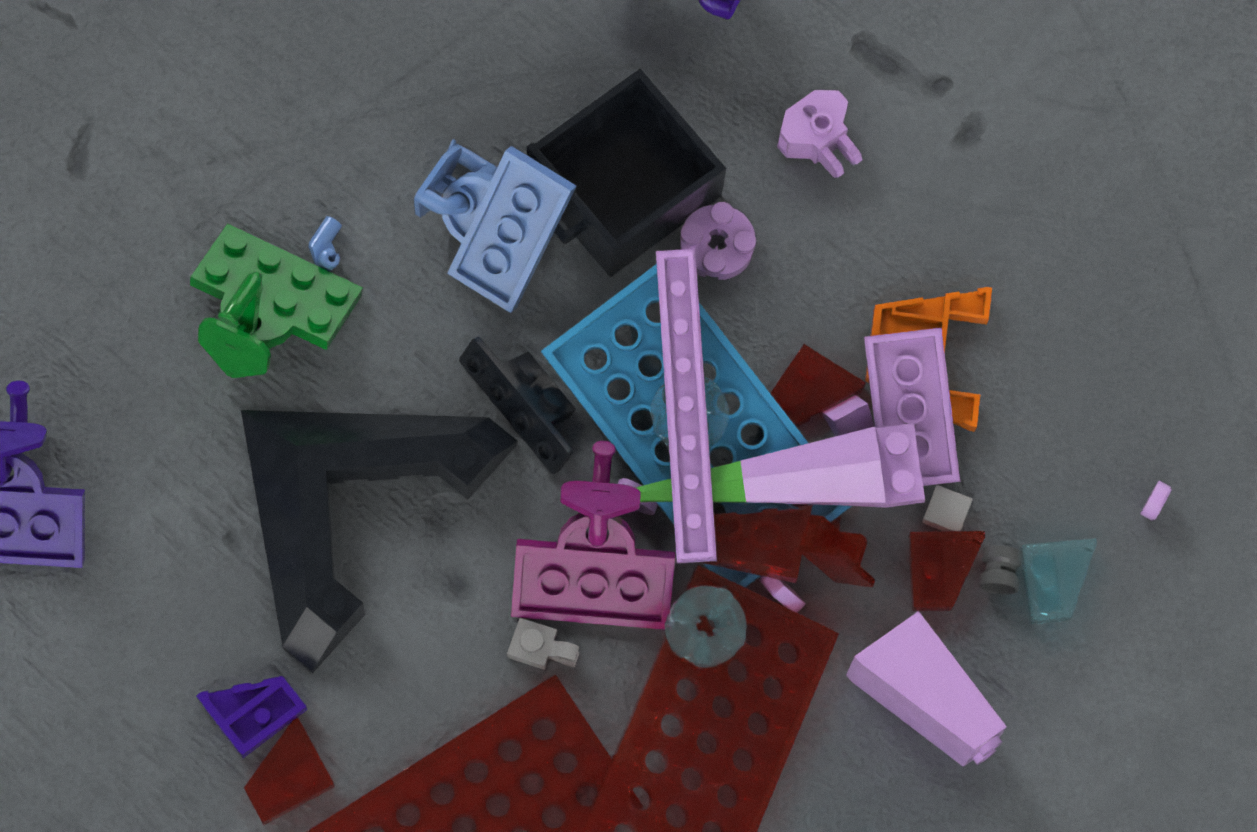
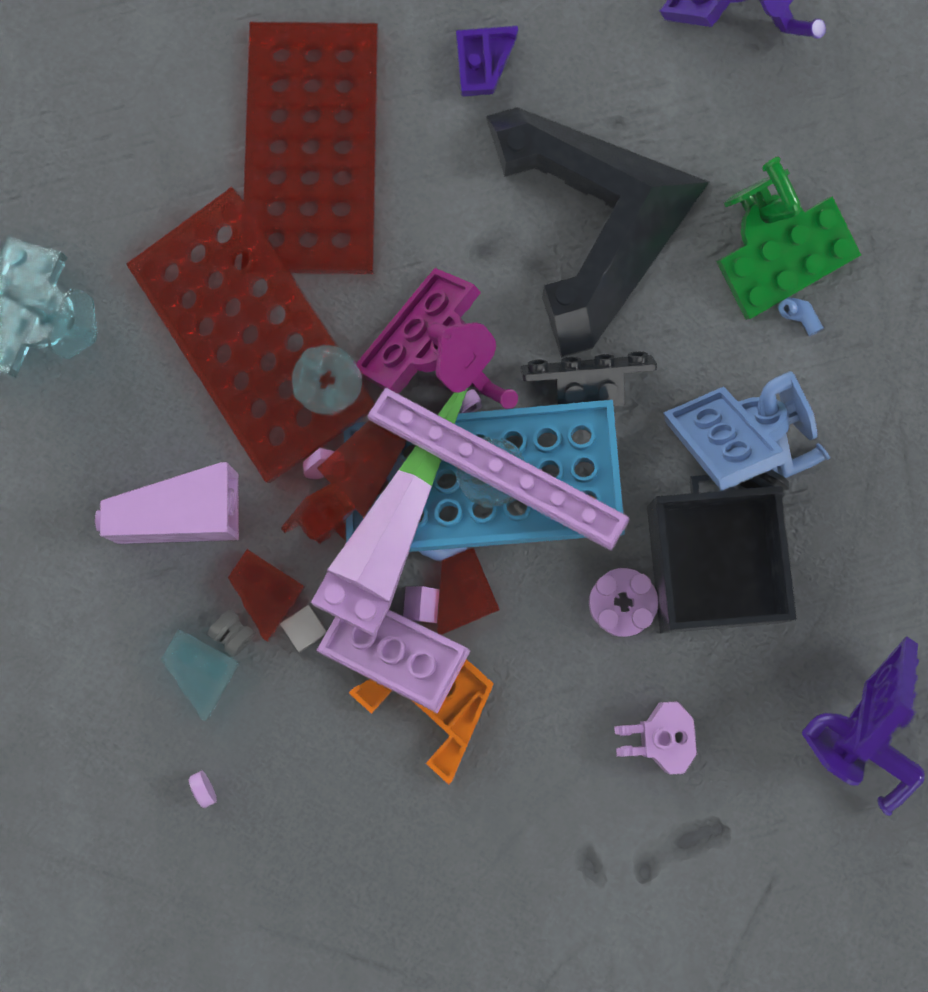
camera: 130 degrees right, 10 degrees up
clear red wing [244,718,335,826] -> none
light grey plate [507,618,580,670] -> none

